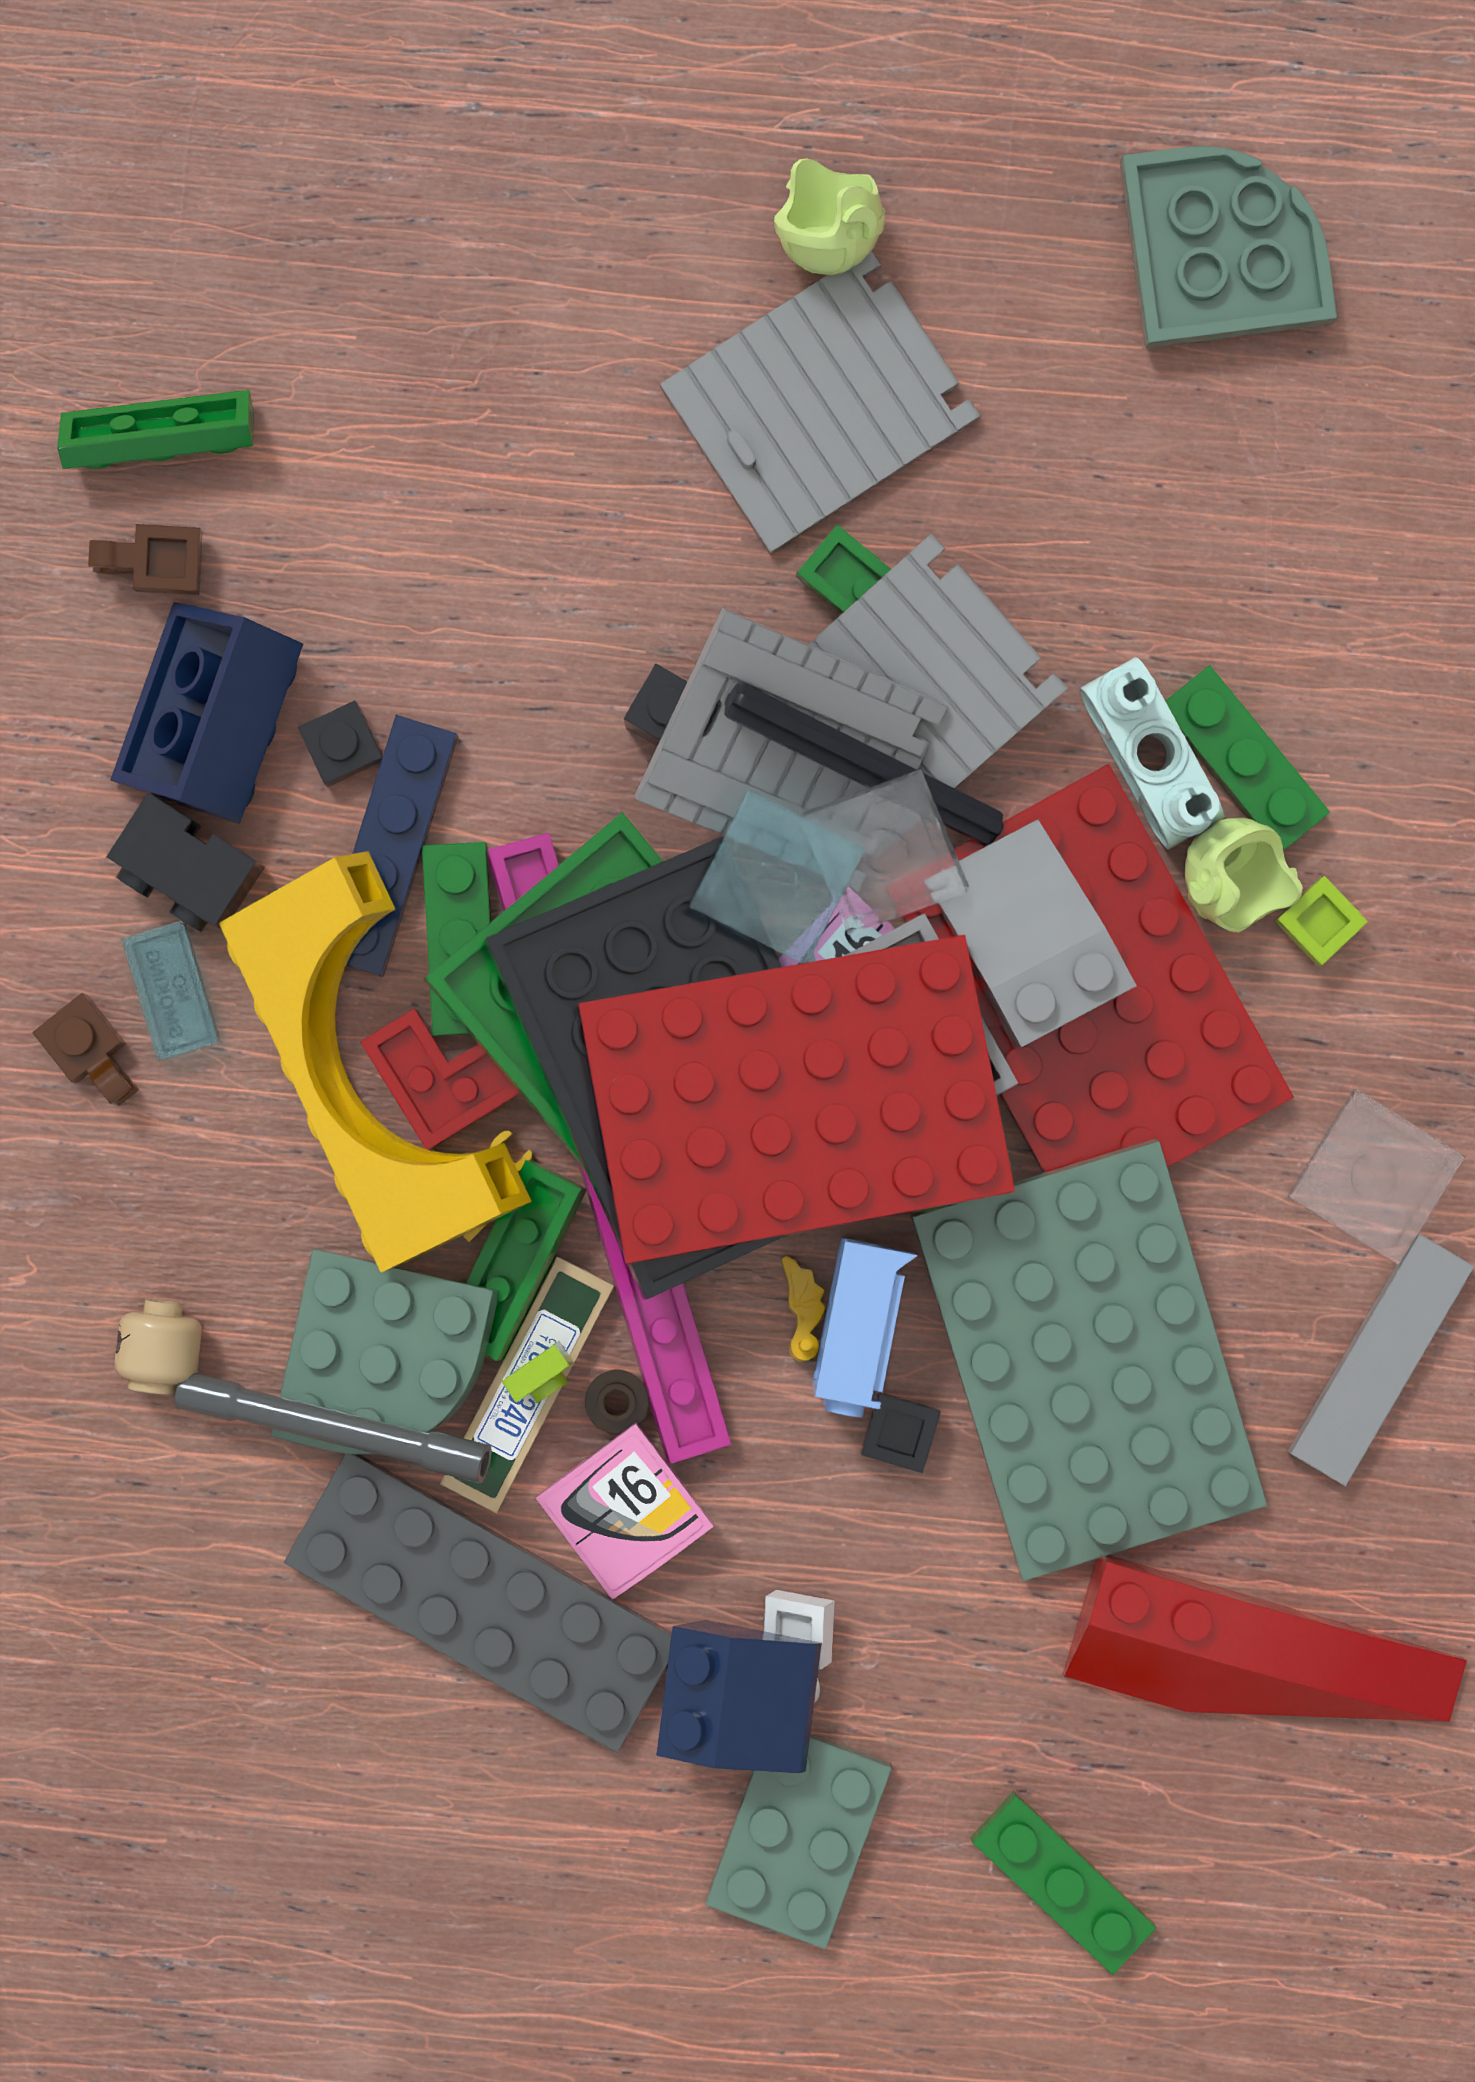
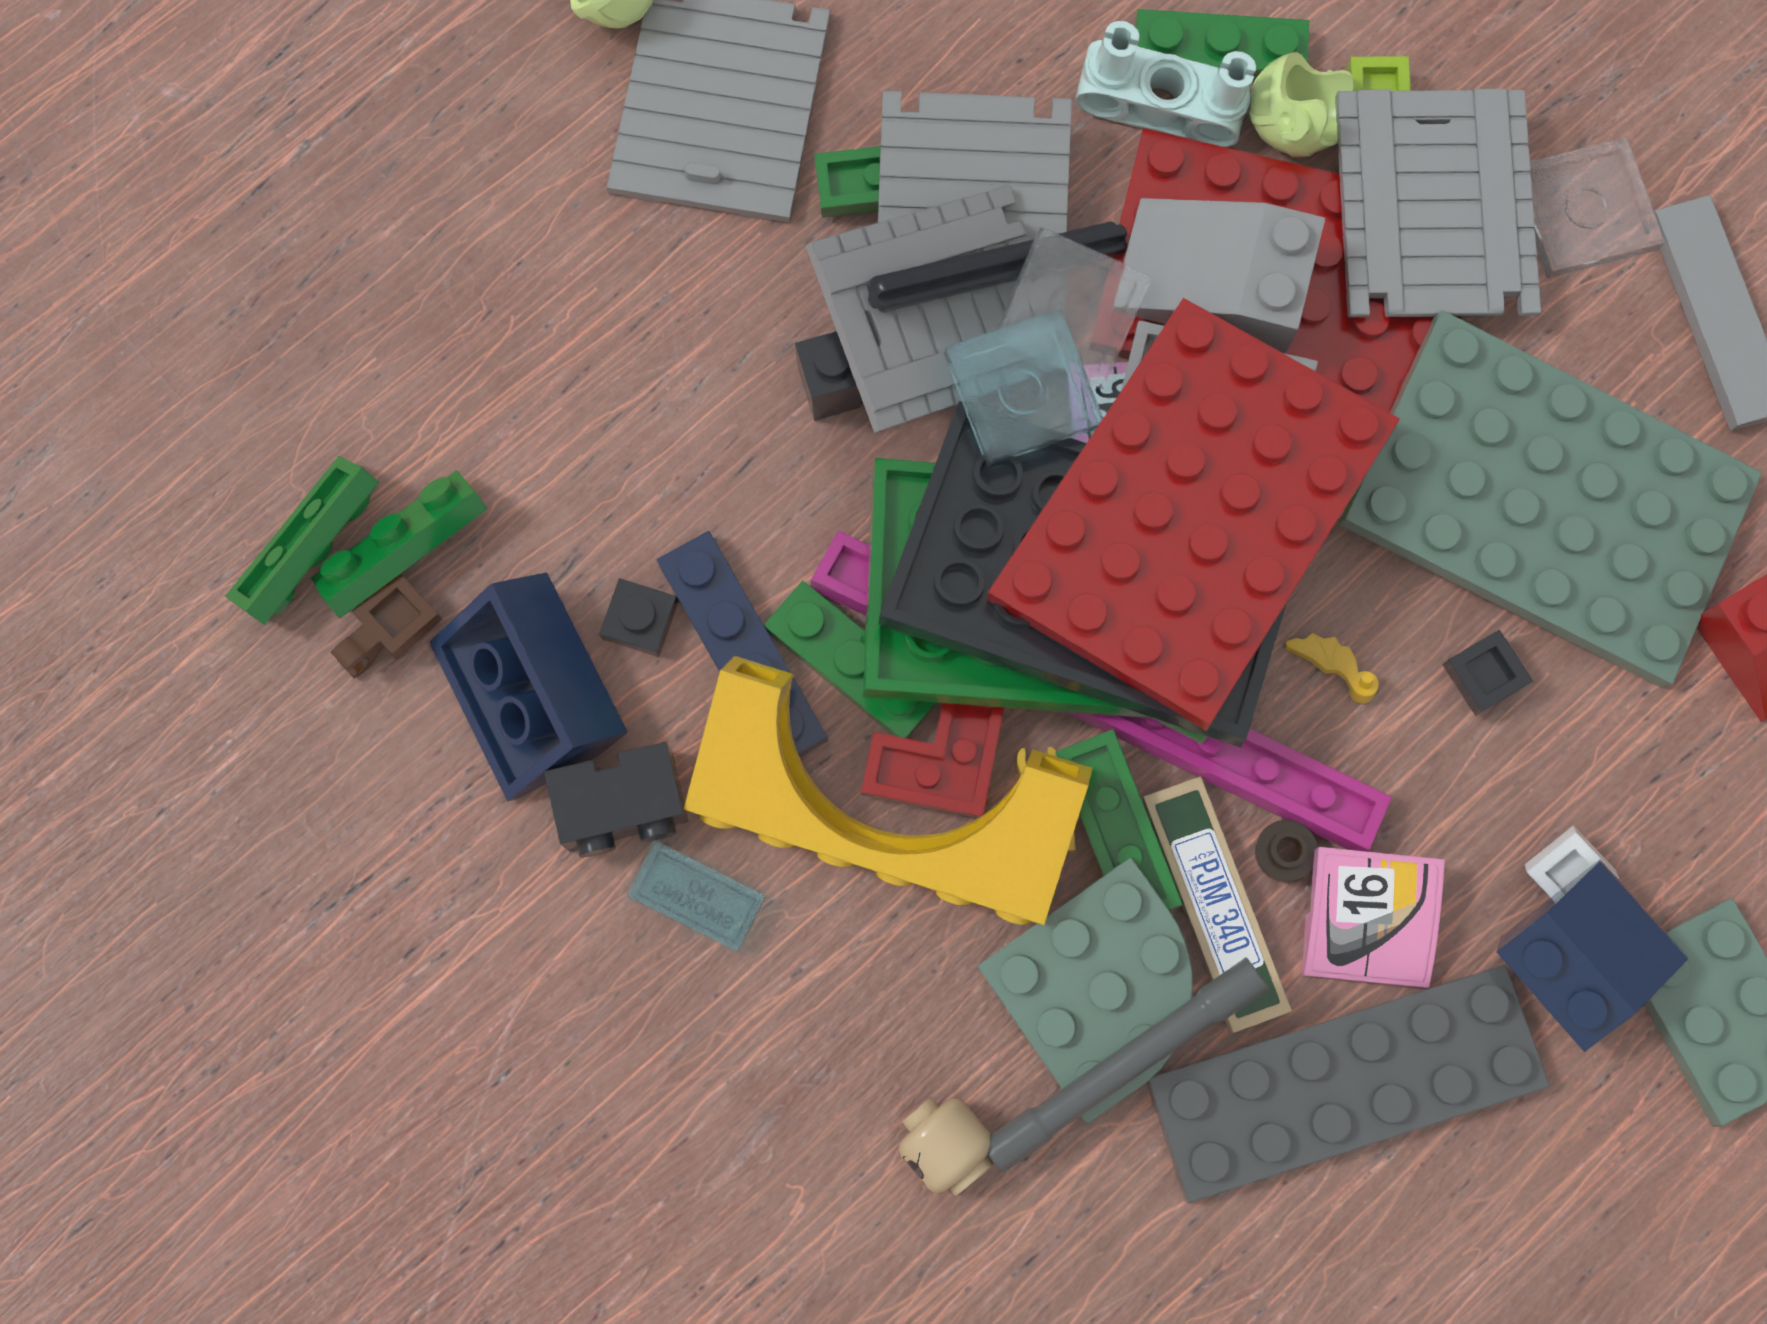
camera: 40 degrees left, 10 degrees down
reddish brown plate [32,993,139,1106] -> none
lime plate [501,1341,573,1404] -> none
light blue window [812,1237,918,1417] -> none
none -> green plate [311,470,488,619]
none -> light grey door [1335,89,1541,318]

